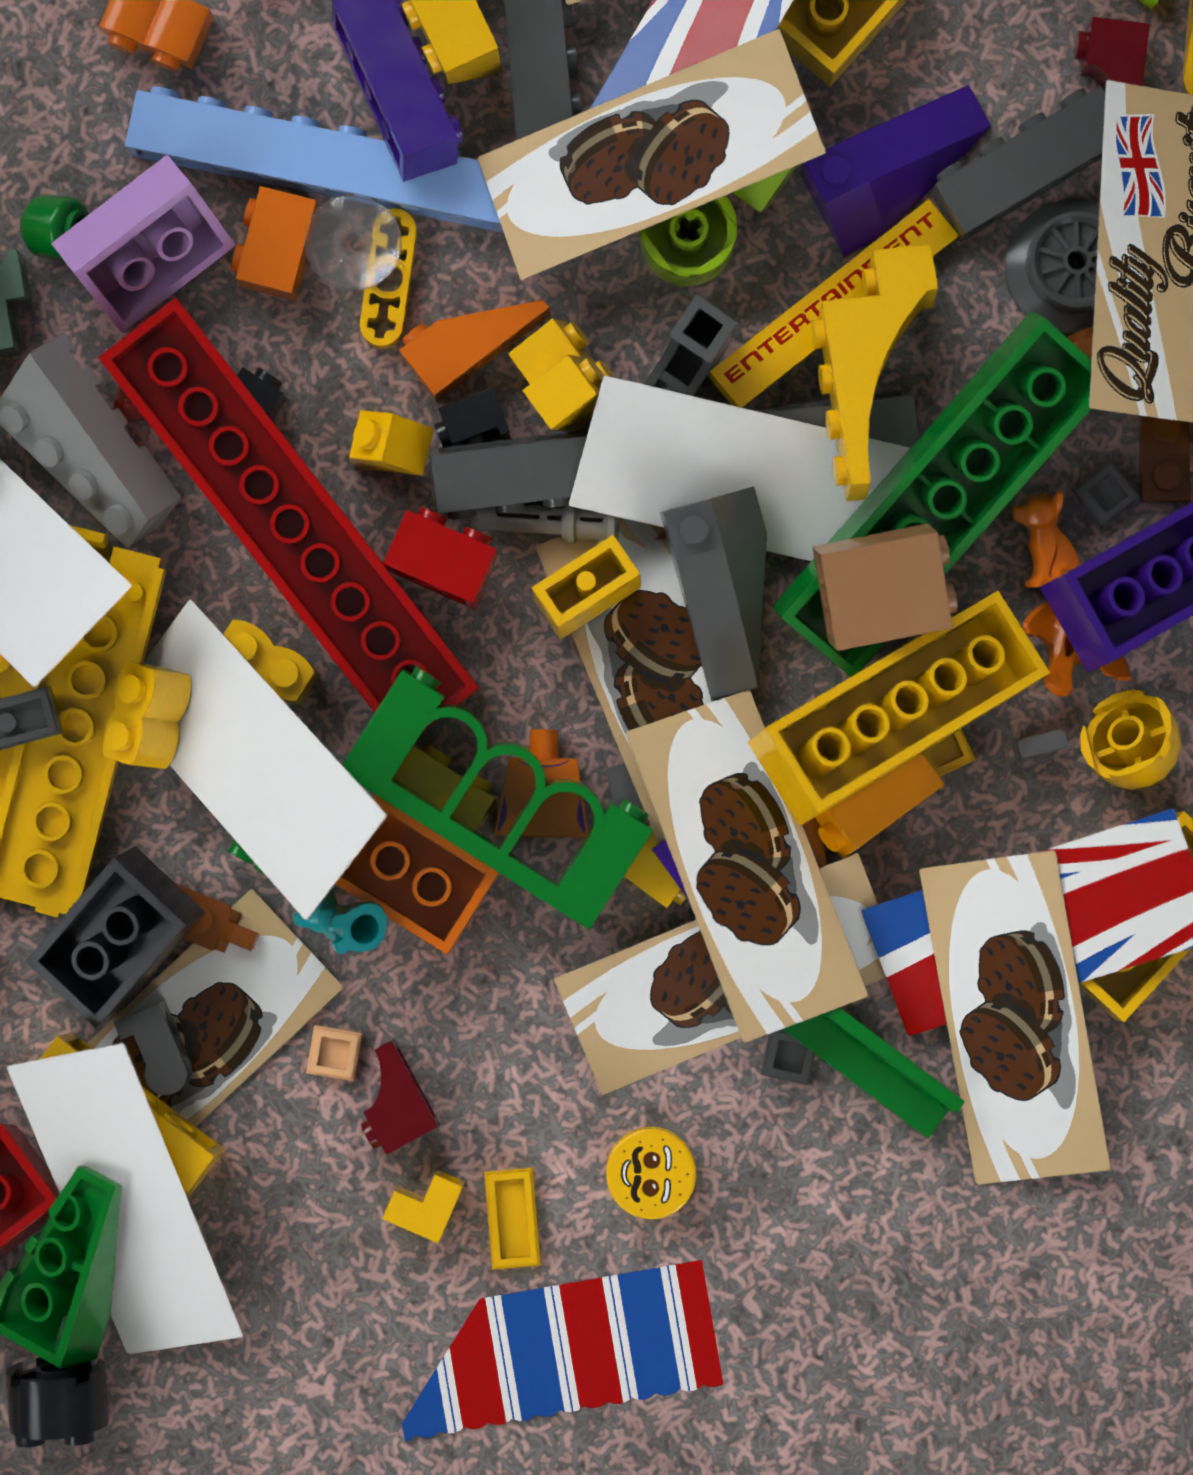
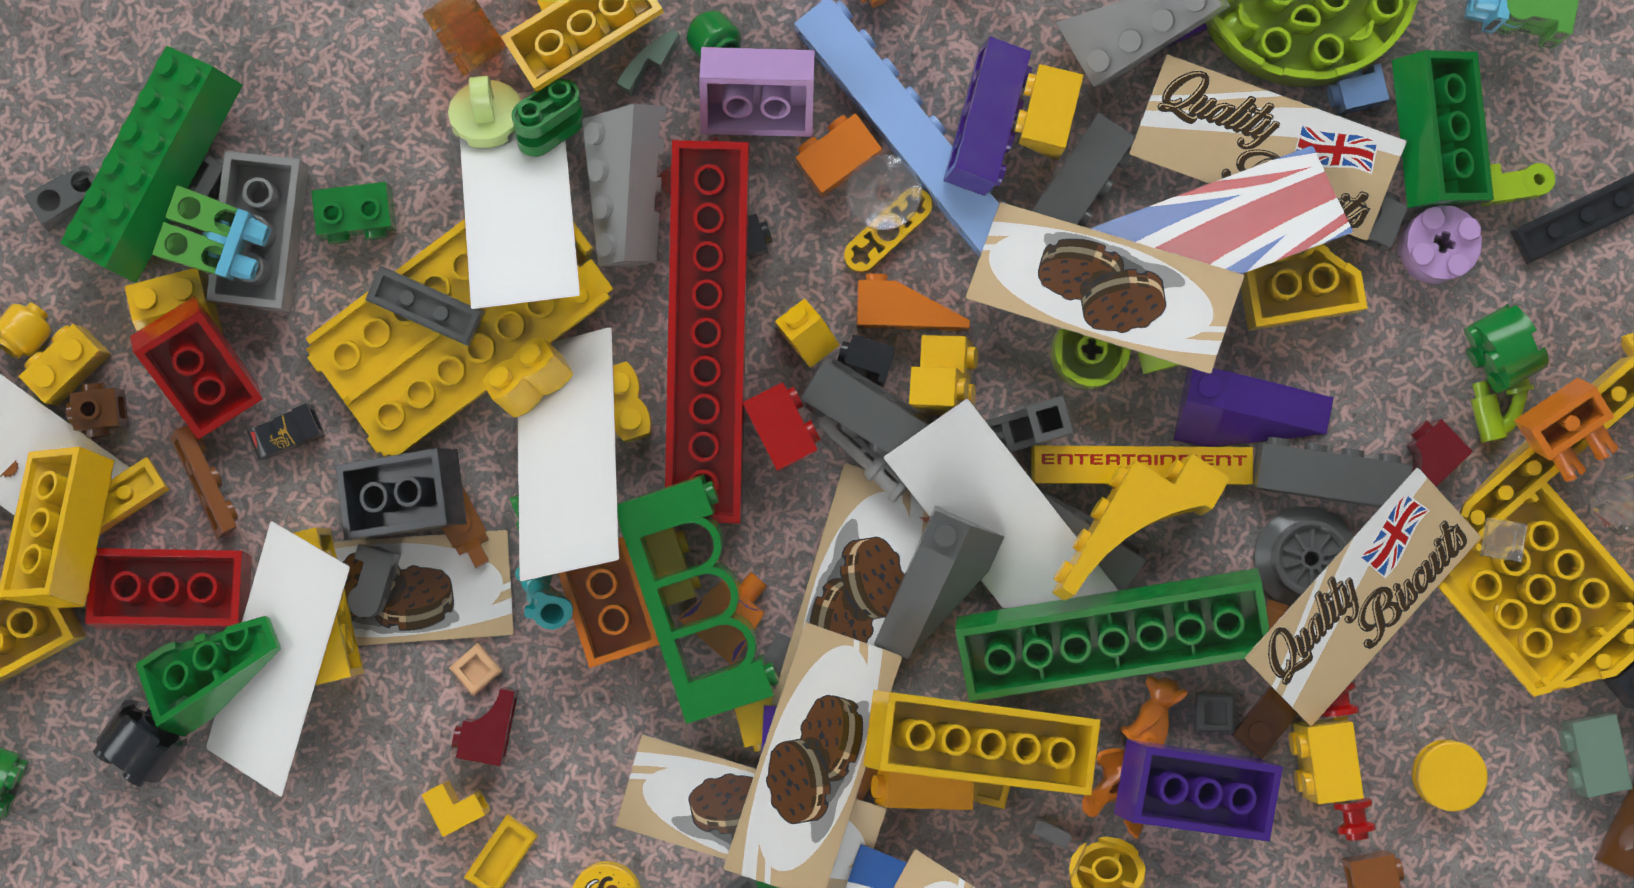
camera: 30 degrees right, 0 degrees up
yellow brick [531,535,641,640] -> none
medium nougat brick [812,523,957,651] -> none

